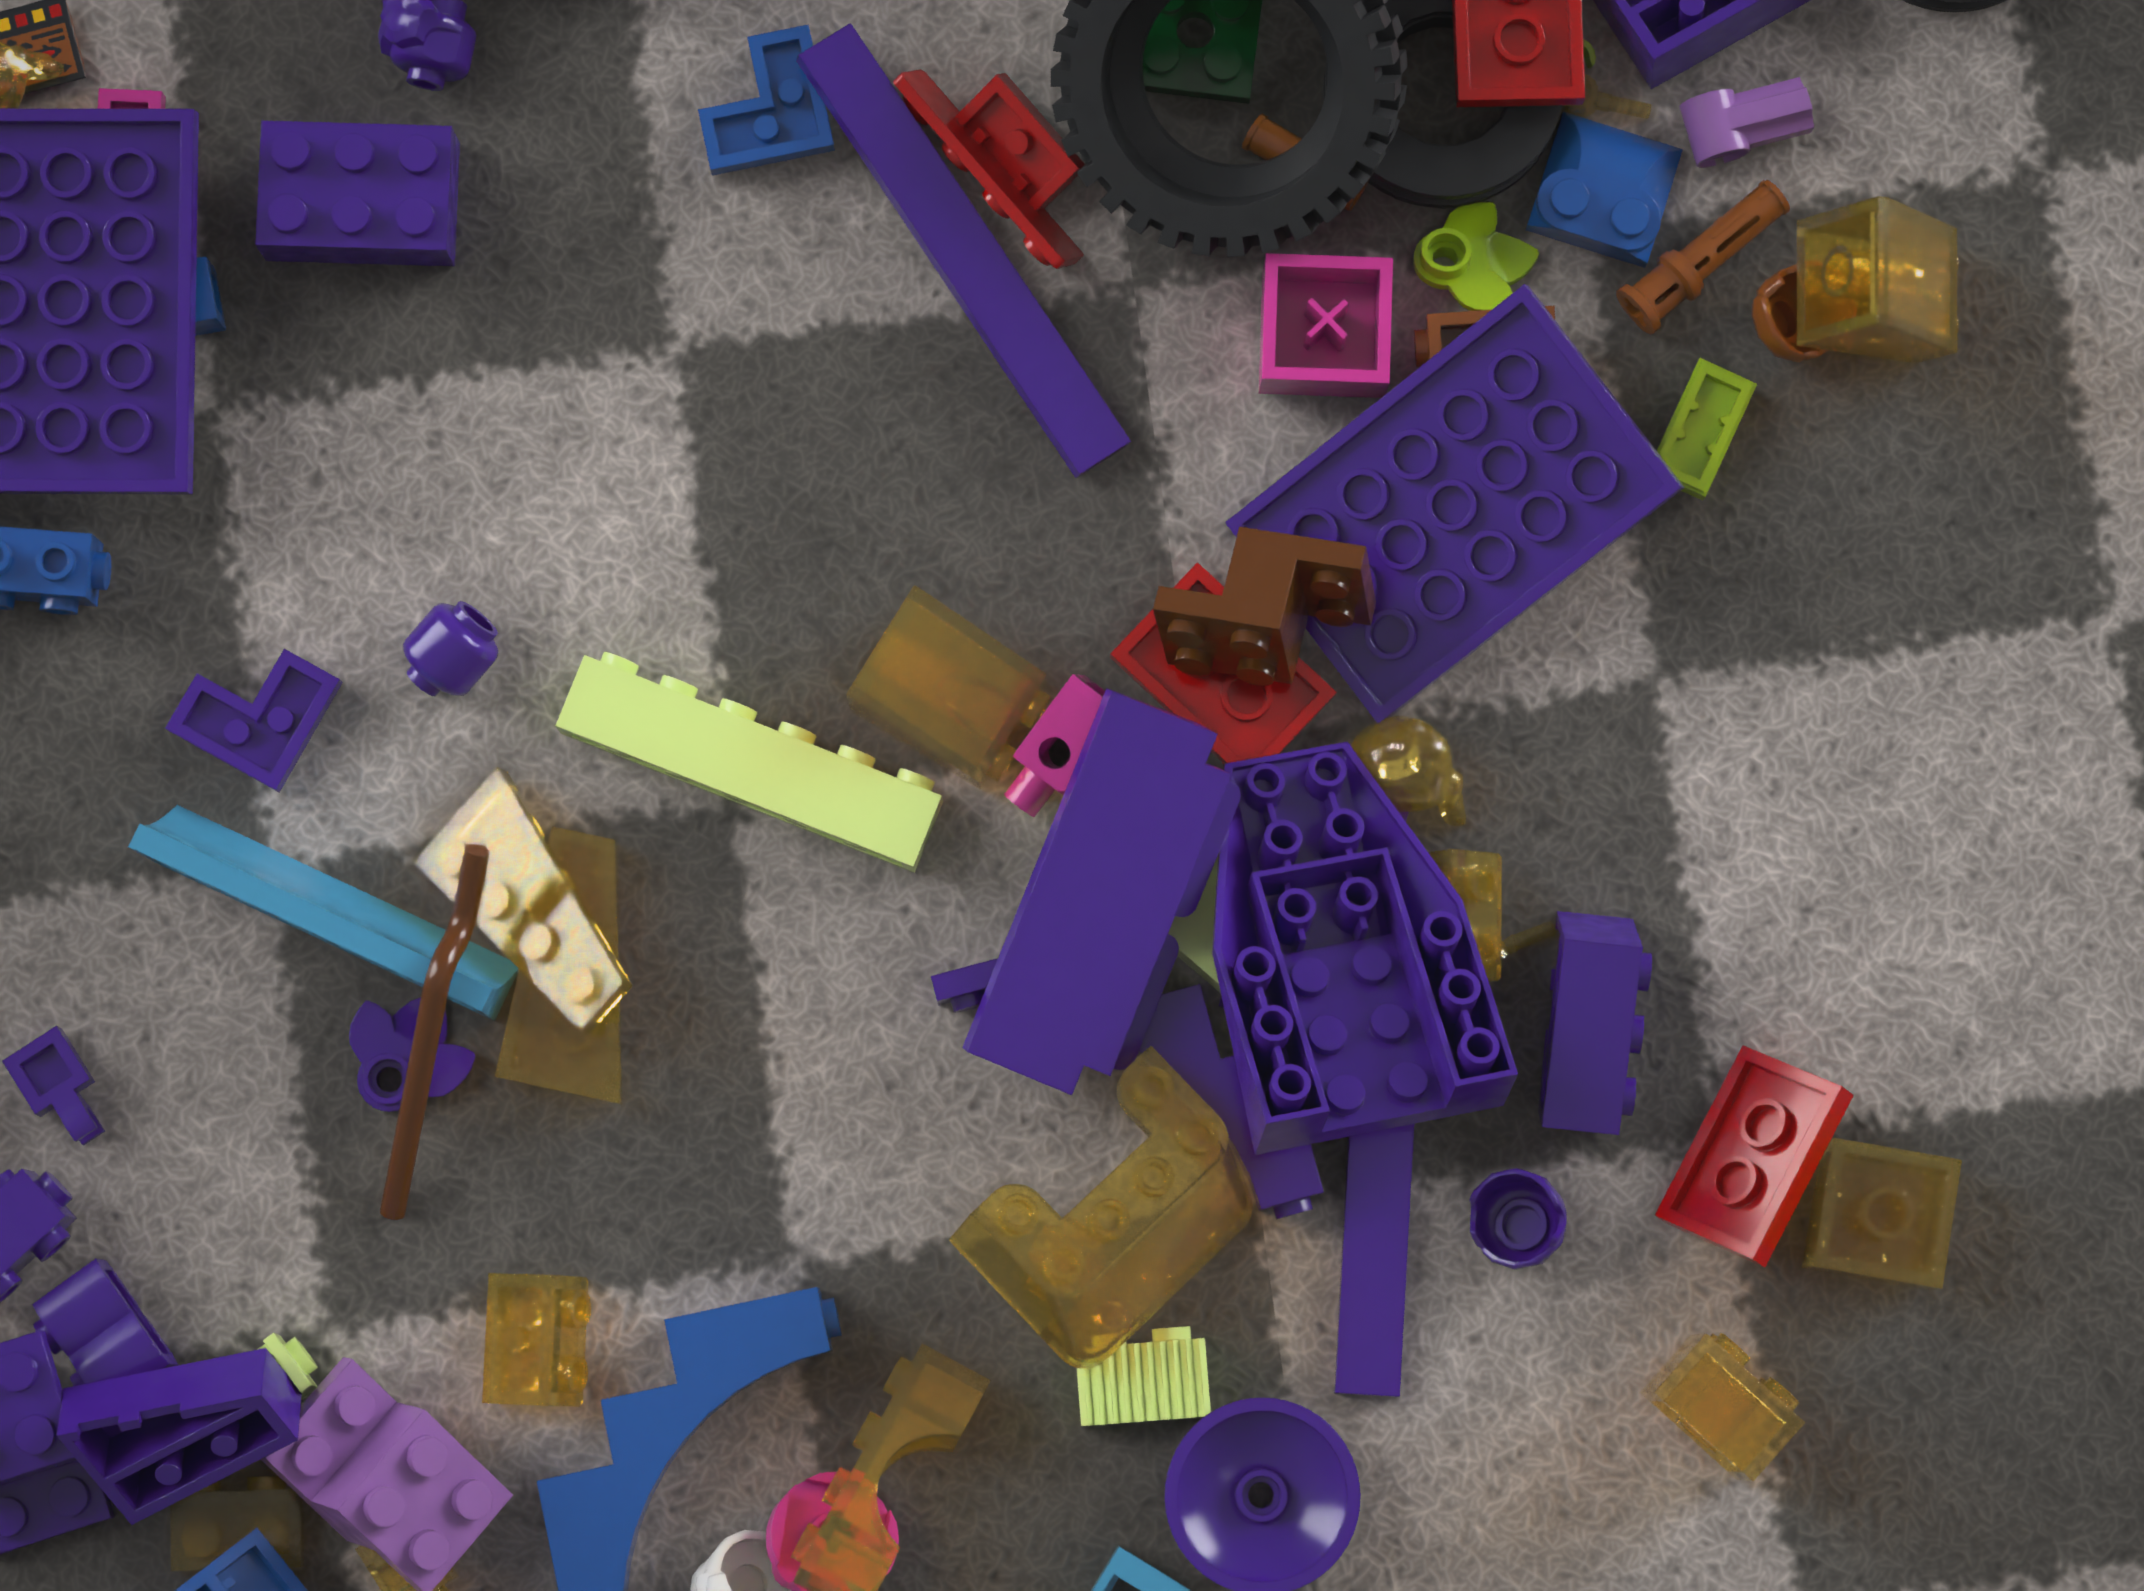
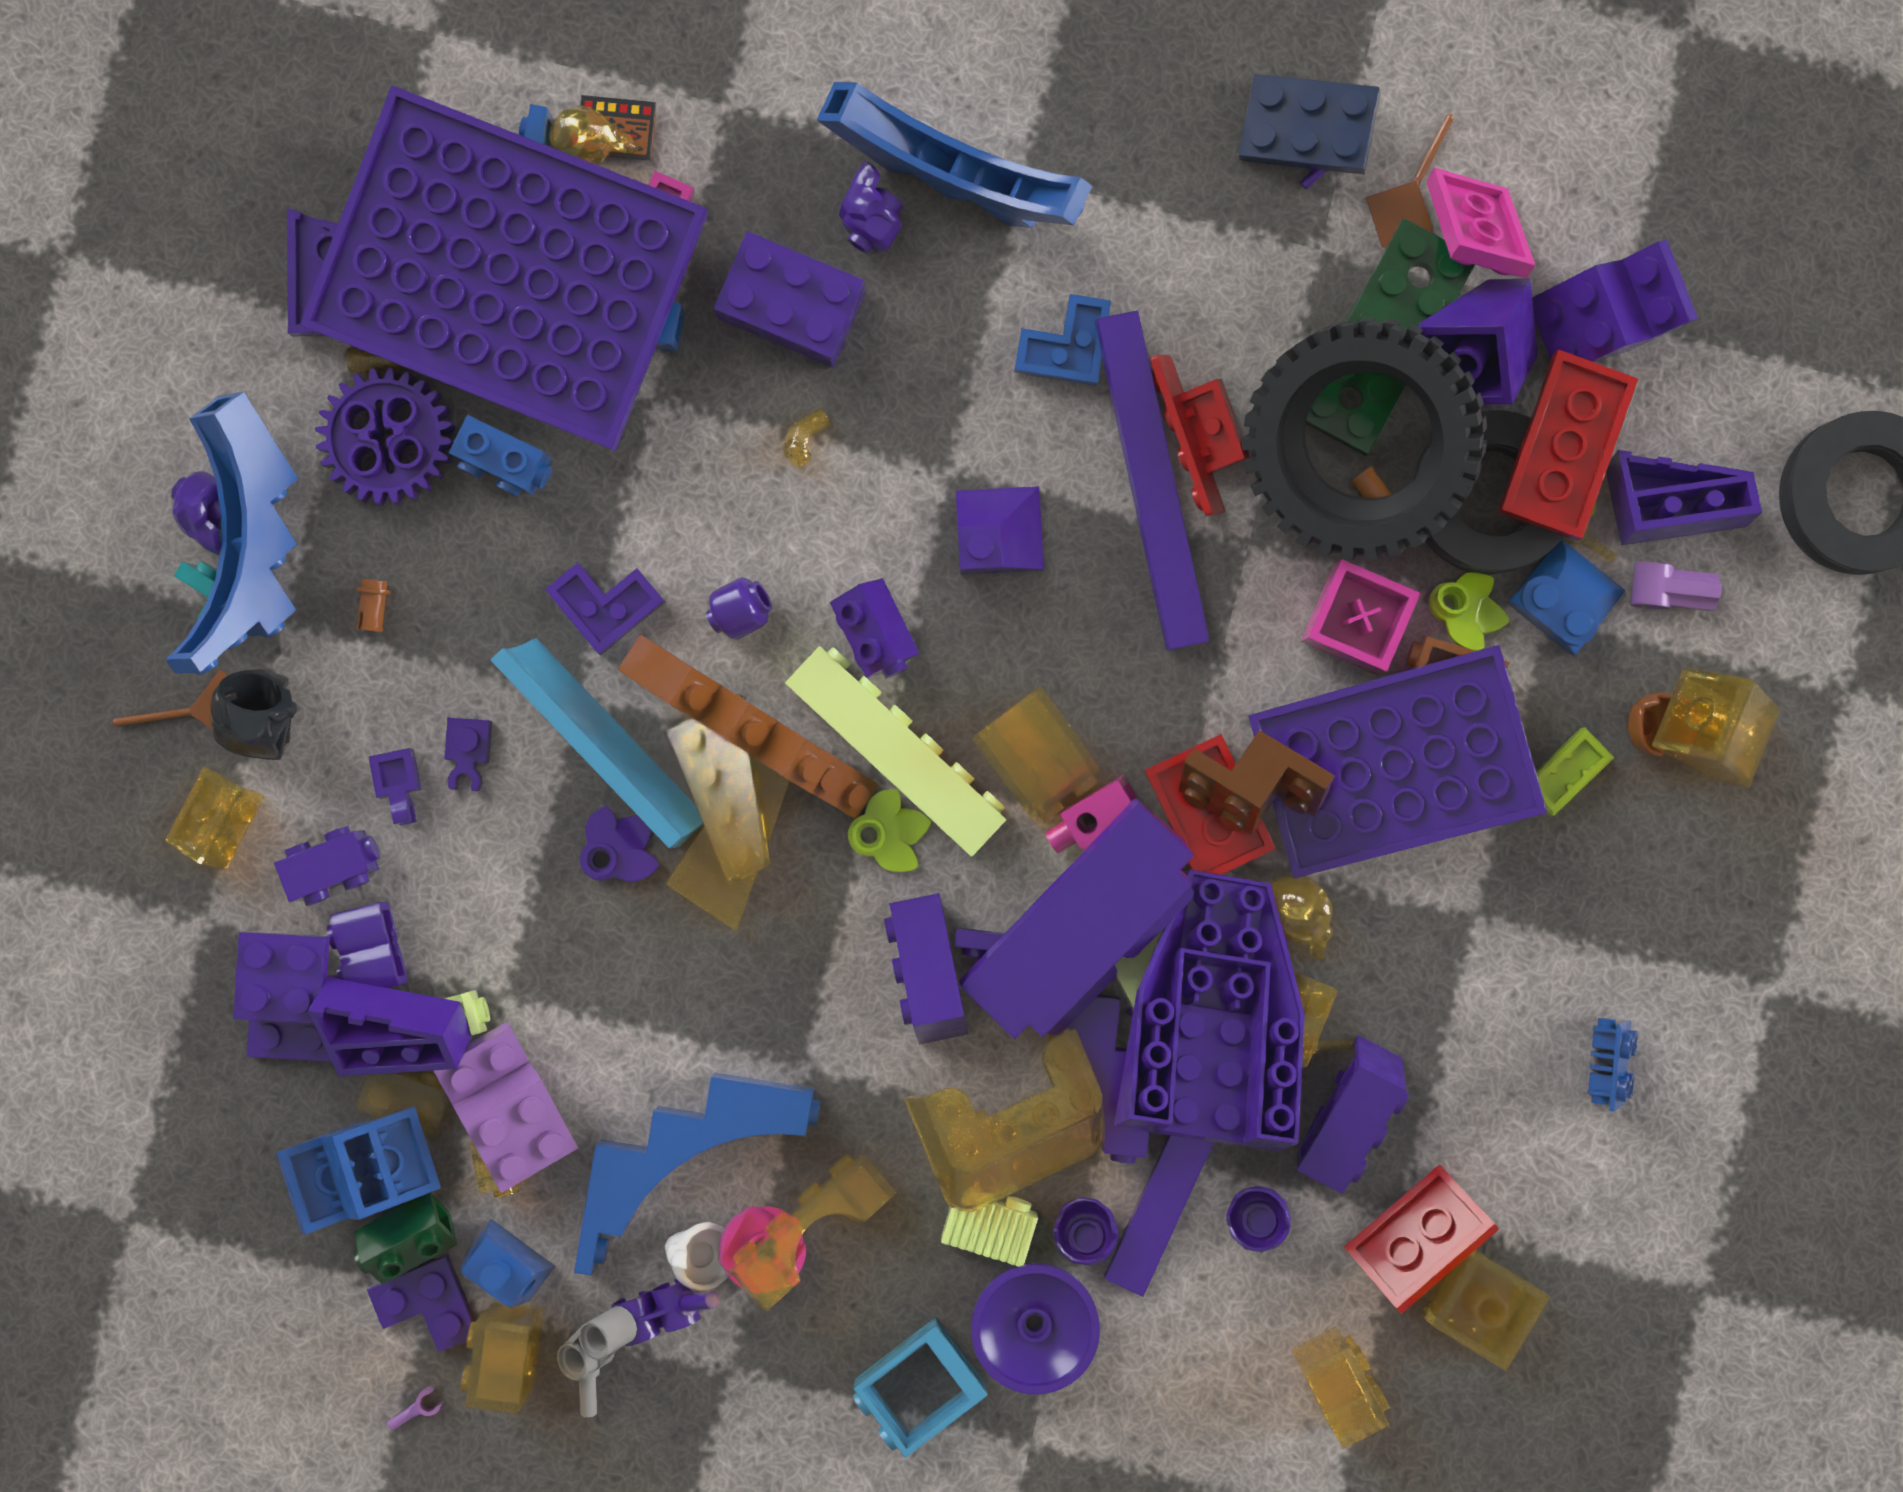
camera: 25 degrees right, 5 degrees up
reddish brown piece [380,844,490,1220] -> none
clear yellow bracket [482,1273,591,1407] -> none
dark orange pin [1616,180,1790,335] -> none
none -> dark purple plate [444,717,492,791]
none -> dark orange arch [618,634,878,819]
none -> clear yellow arm [783,407,831,467]
none -> dark purple brick [829,578,920,679]
none -> lime plate [848,789,931,872]
none -> dark purple wedge [884,893,969,1045]
none -> dark purple slope [956,486,1044,575]
none -> dark purple hair [1053,1197,1118,1266]
none -> blue hinge [1588,1018,1638,1112]

